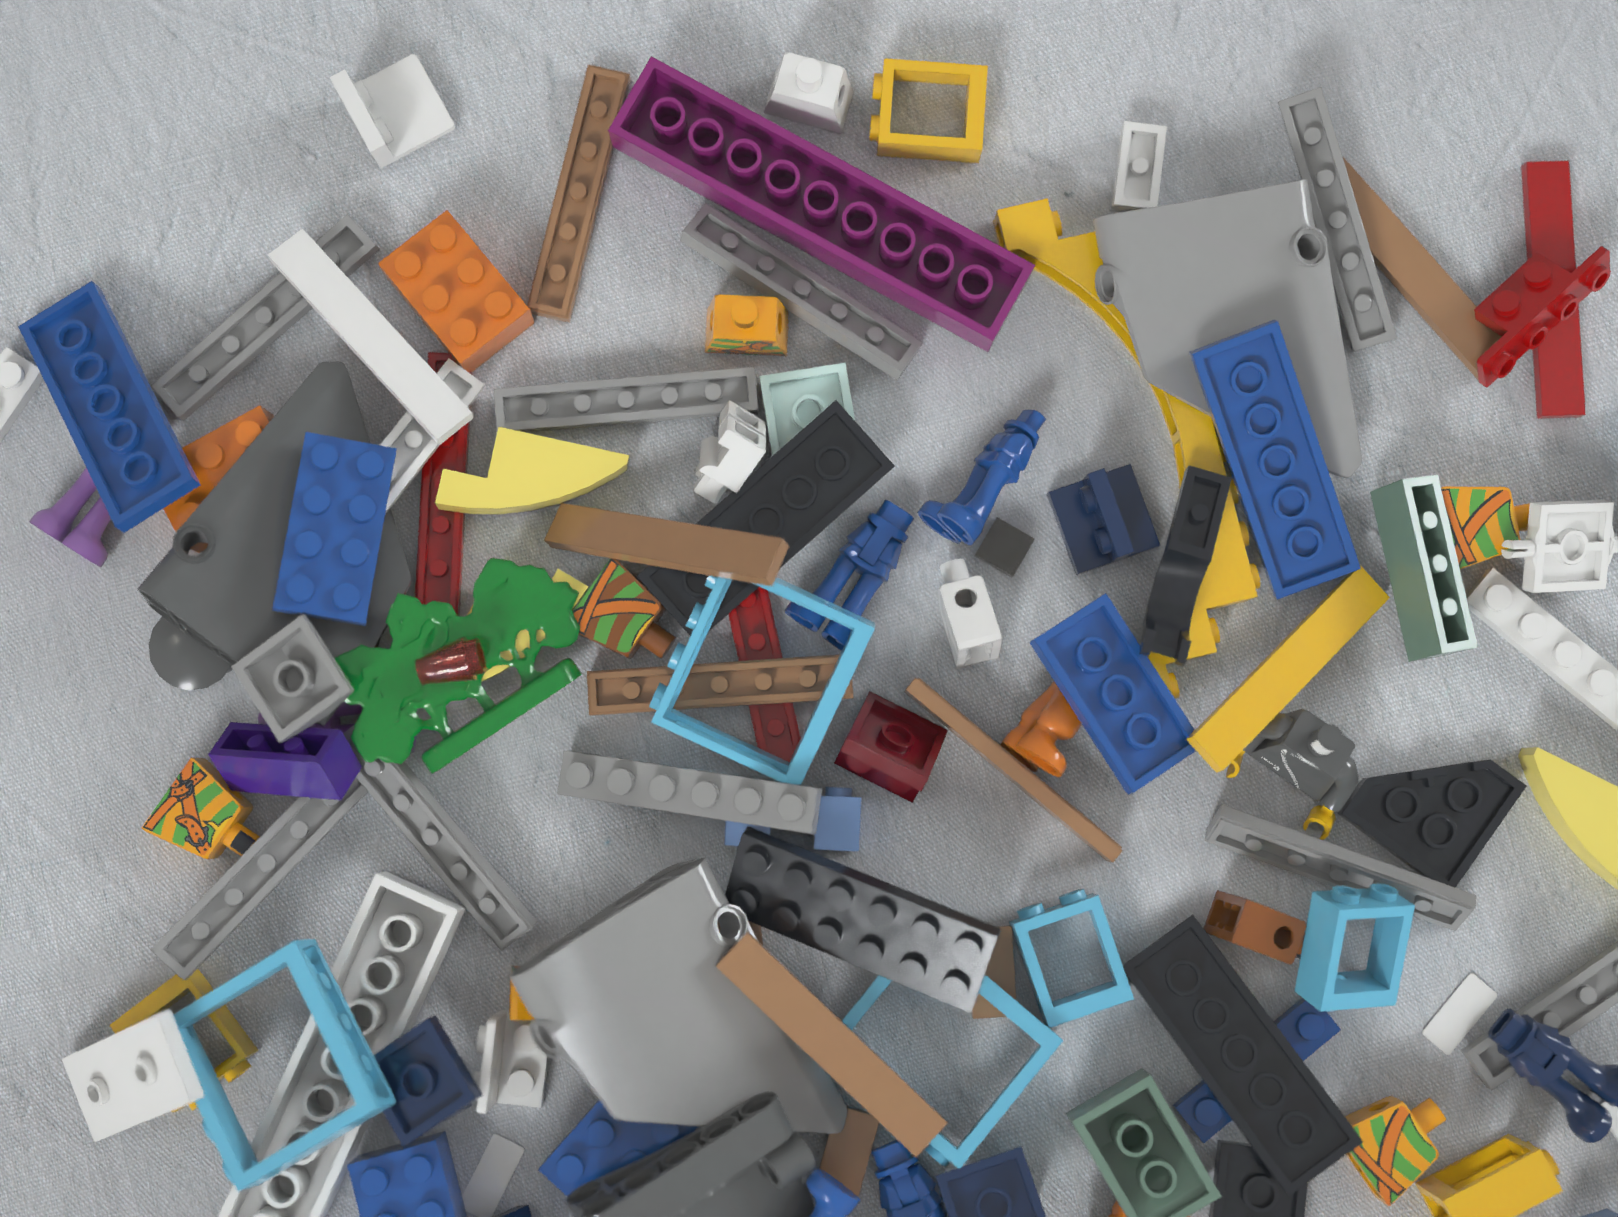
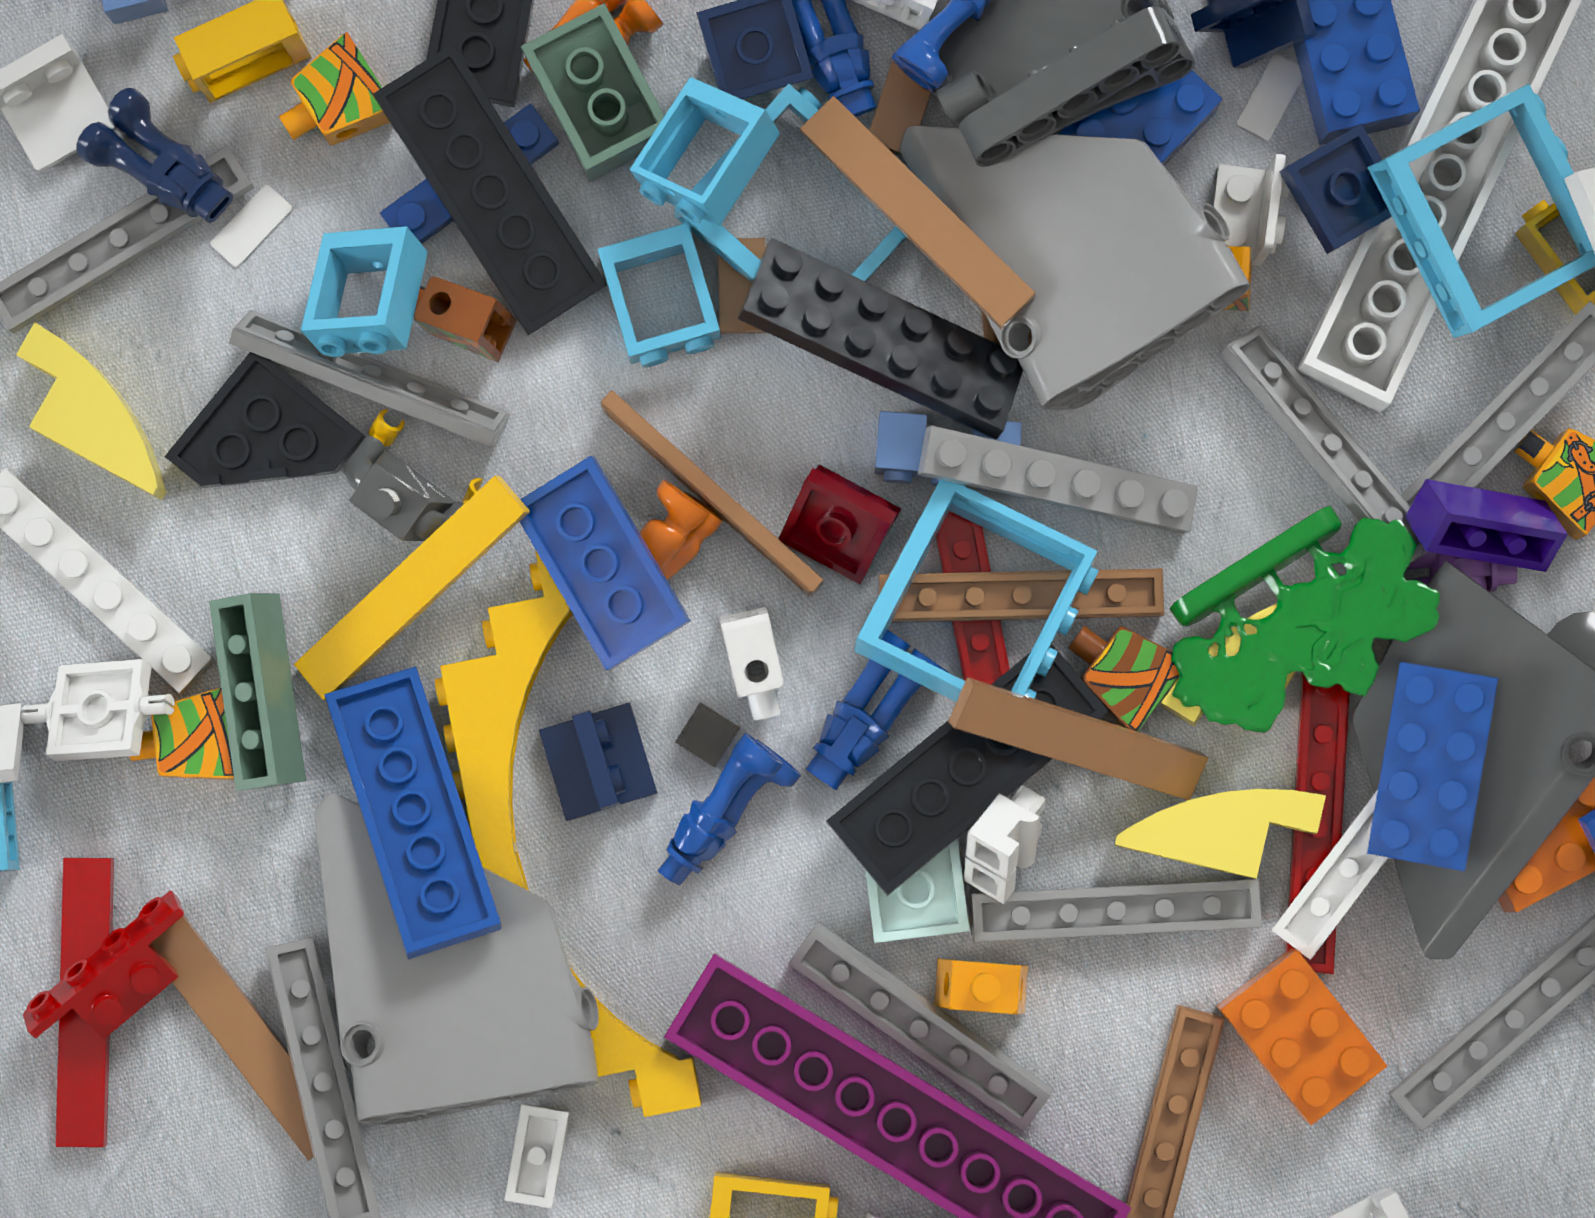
camera: 175 degrees left, 0 degrees up
light grey slope [231,614,355,742] -> none
white tile [268,229,474,445] -> none
clear red cone [415,636,487,685] -> none
black piece [1139,465,1232,667] -> none
none -> medium azure window [629,77,780,227]

